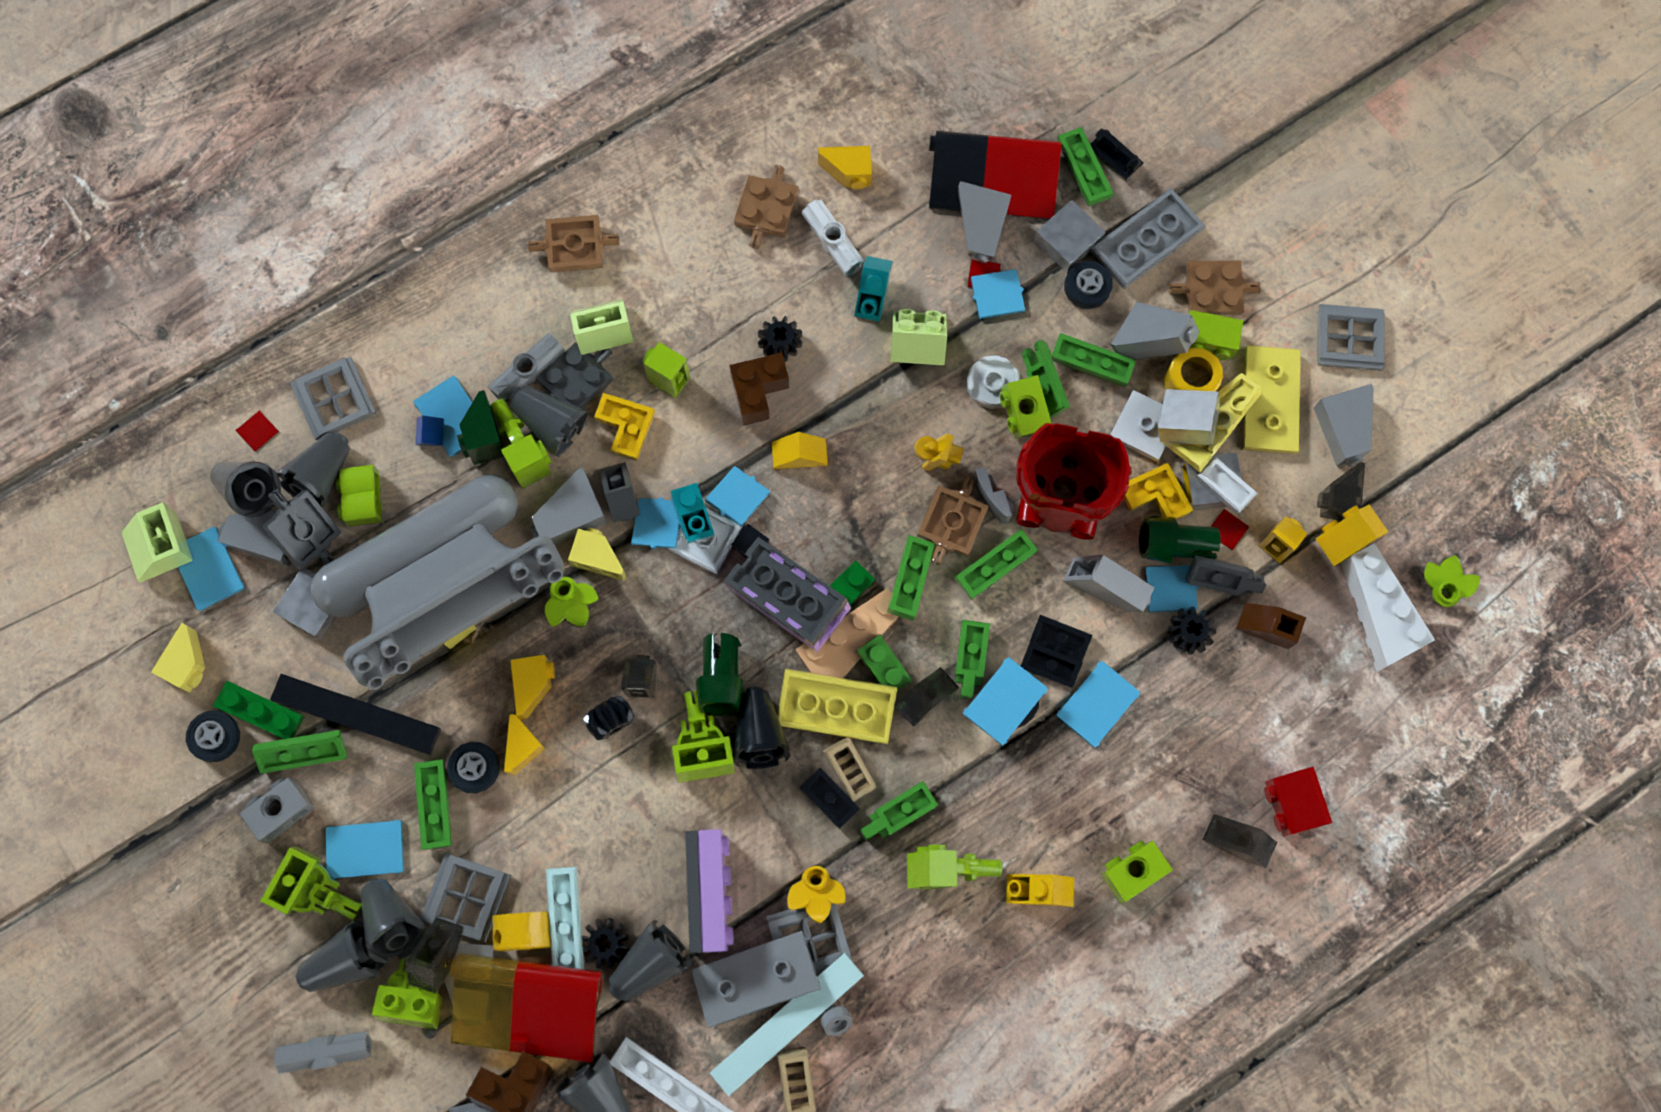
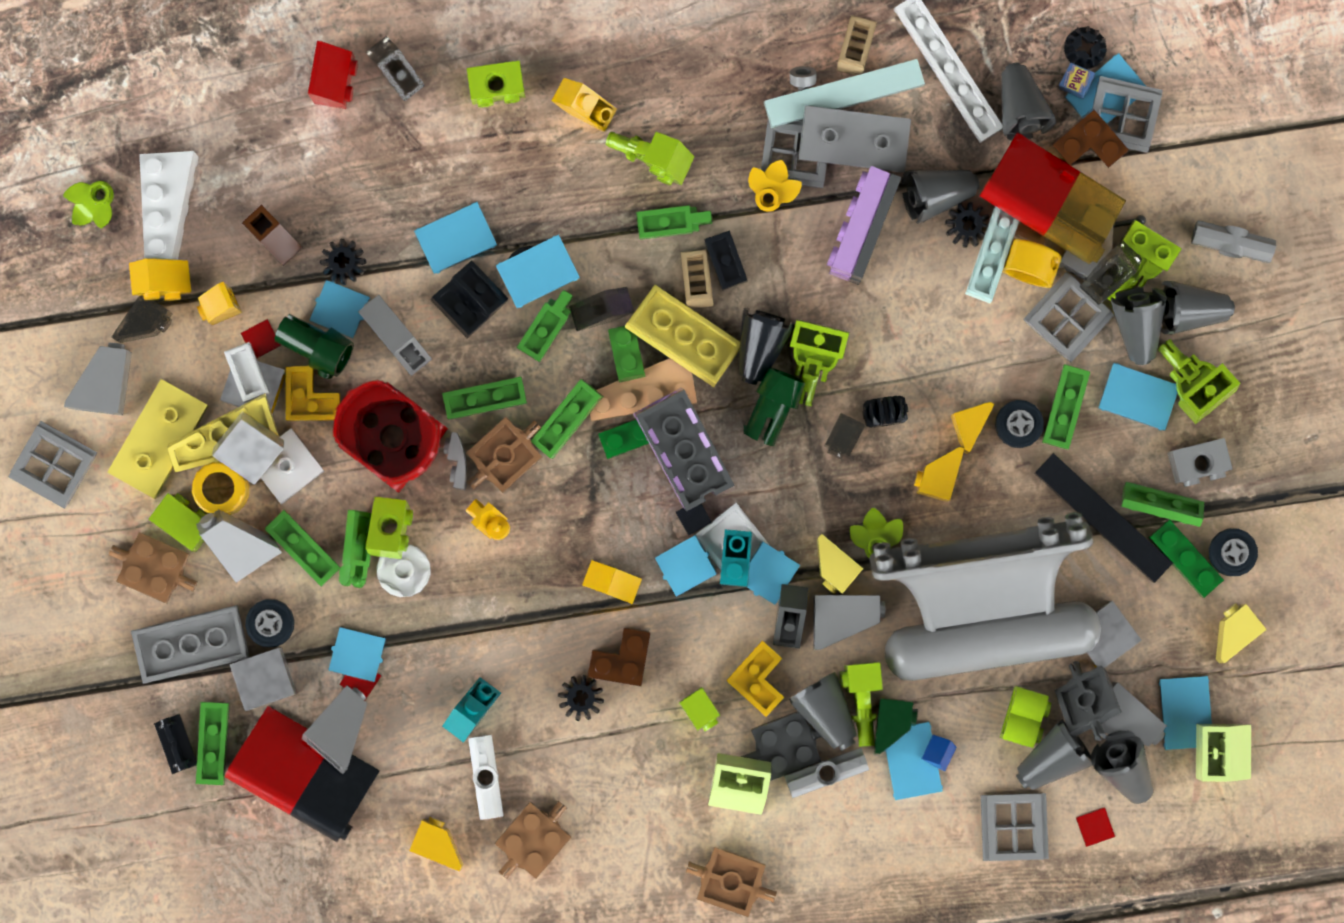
camera: 155 degrees left, 10 degrees up
yellowish green slope [890,309,947,365] -> none
dark grey hinge [1185,555,1266,596] -> none

